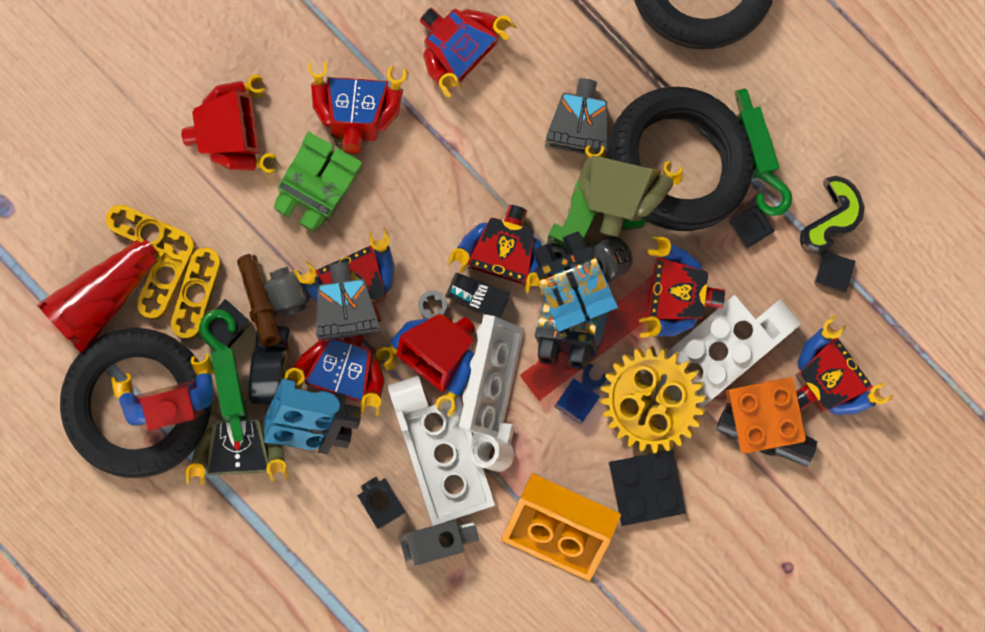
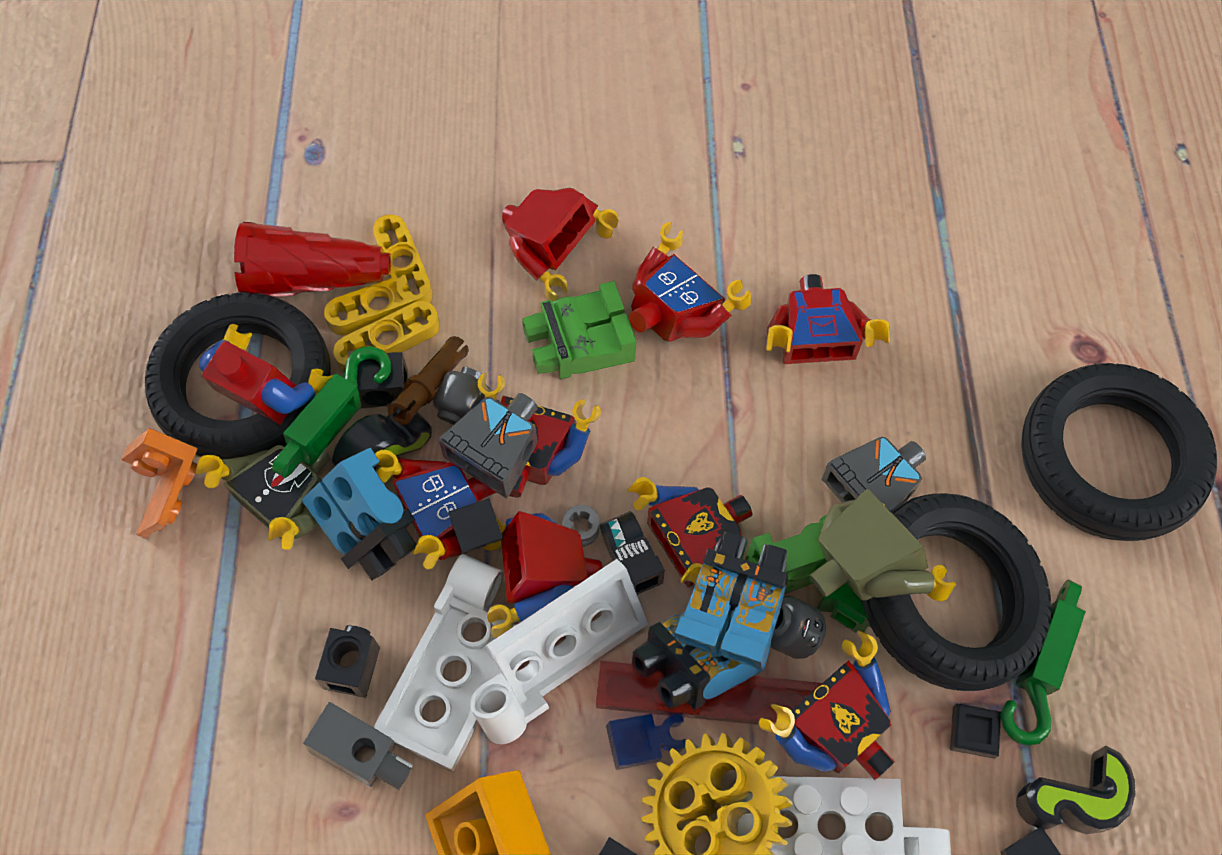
camera: 45 degrees right, 20 degrees down
none -> orange bracket [121,428,198,538]
none -> black tile [448,498,503,554]

